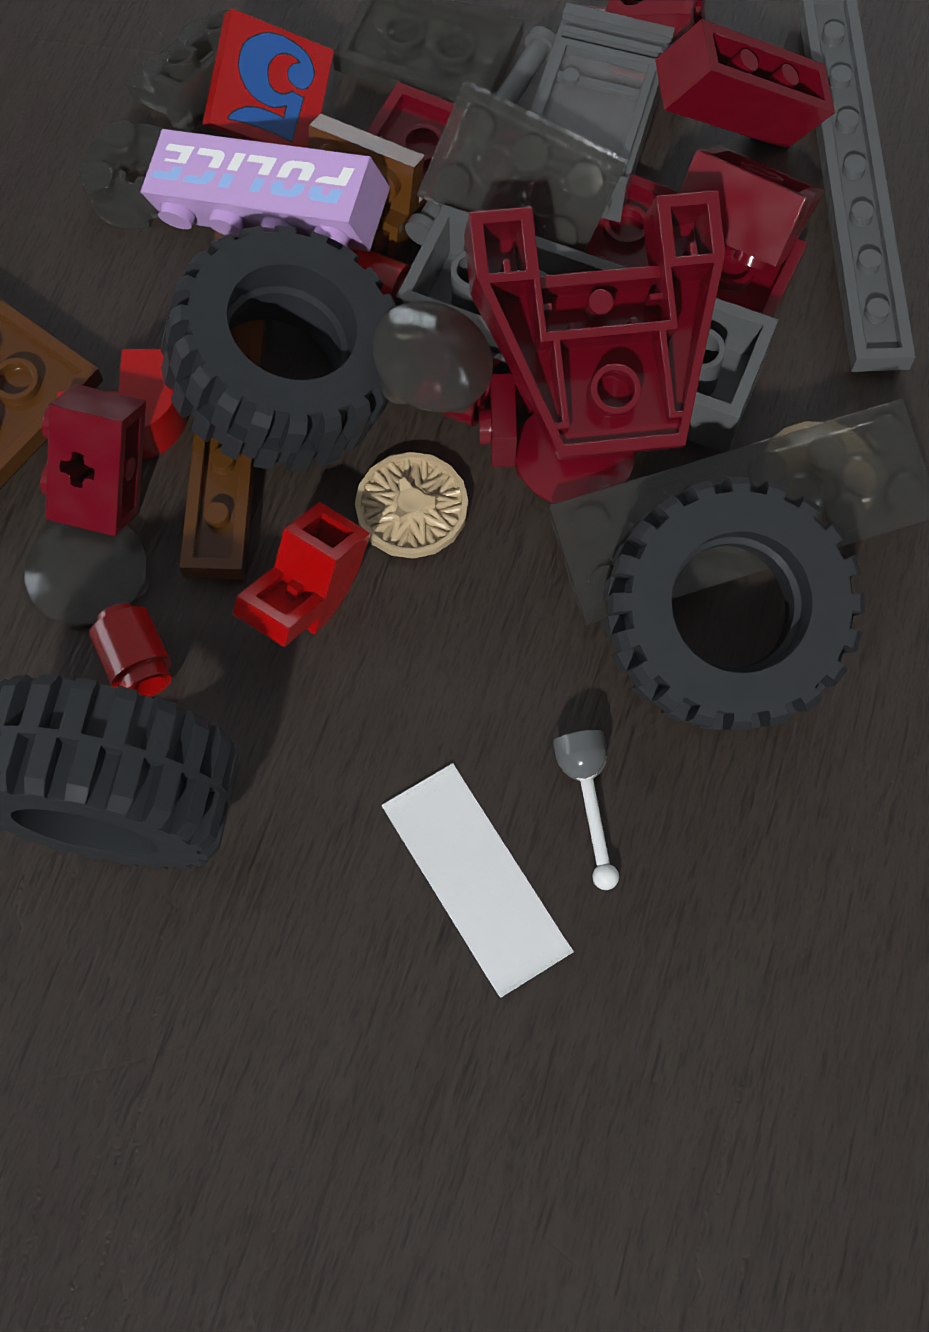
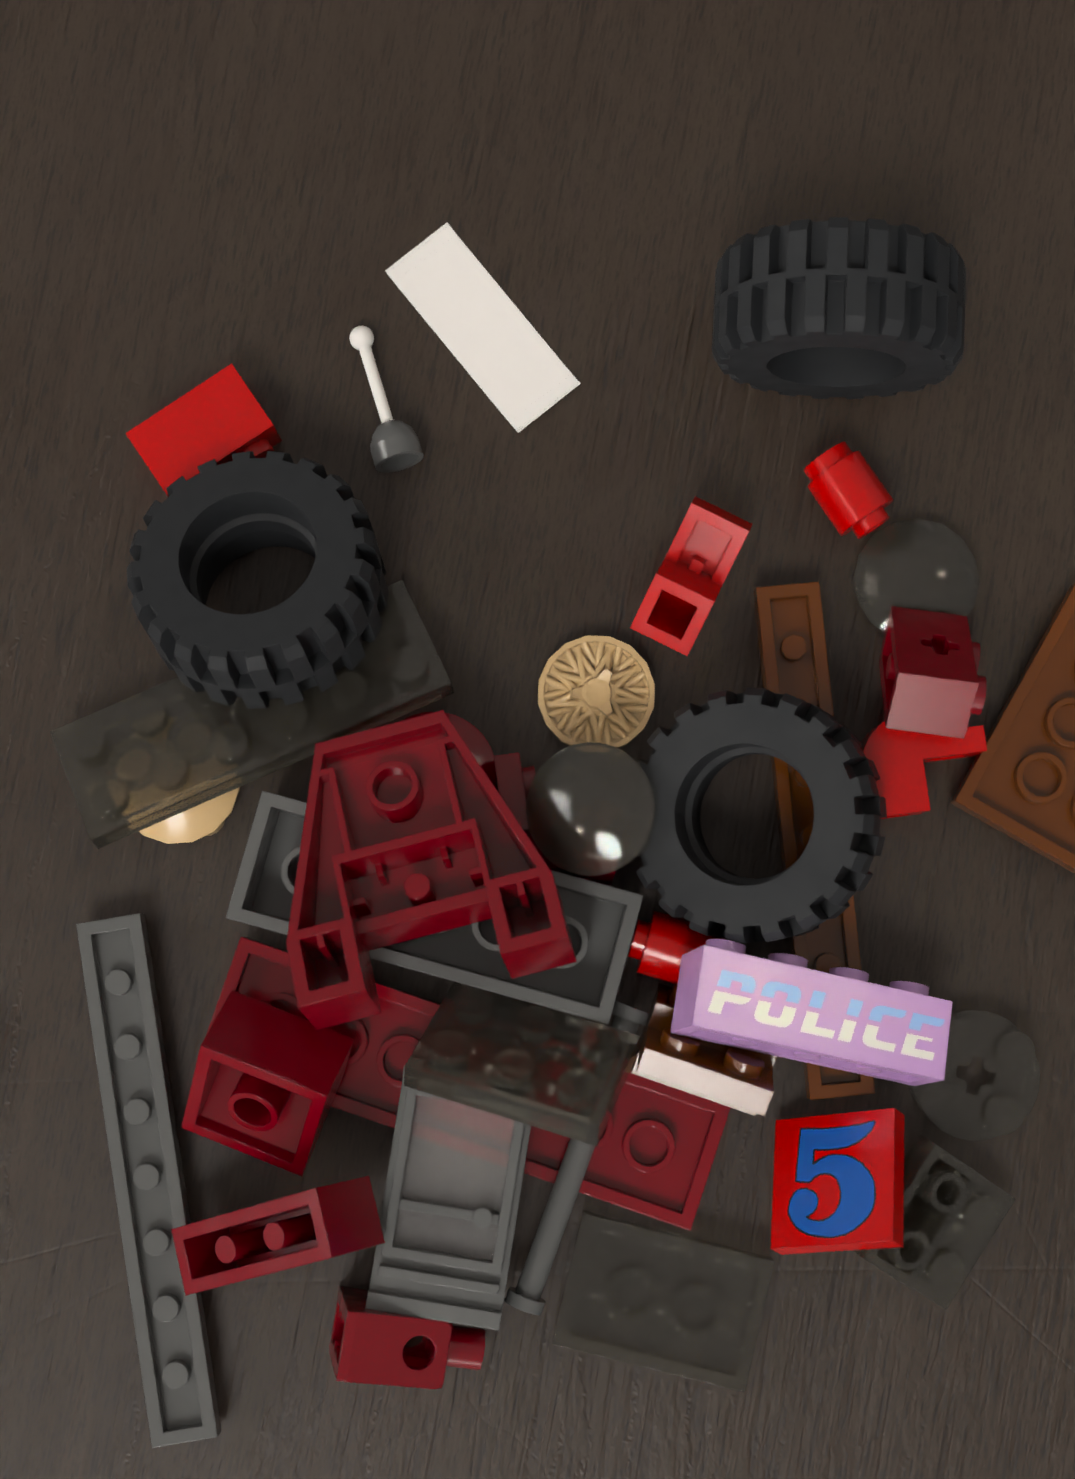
camera: 175 degrees right, 15 degrees up
none -> red brick [125,363,282,497]

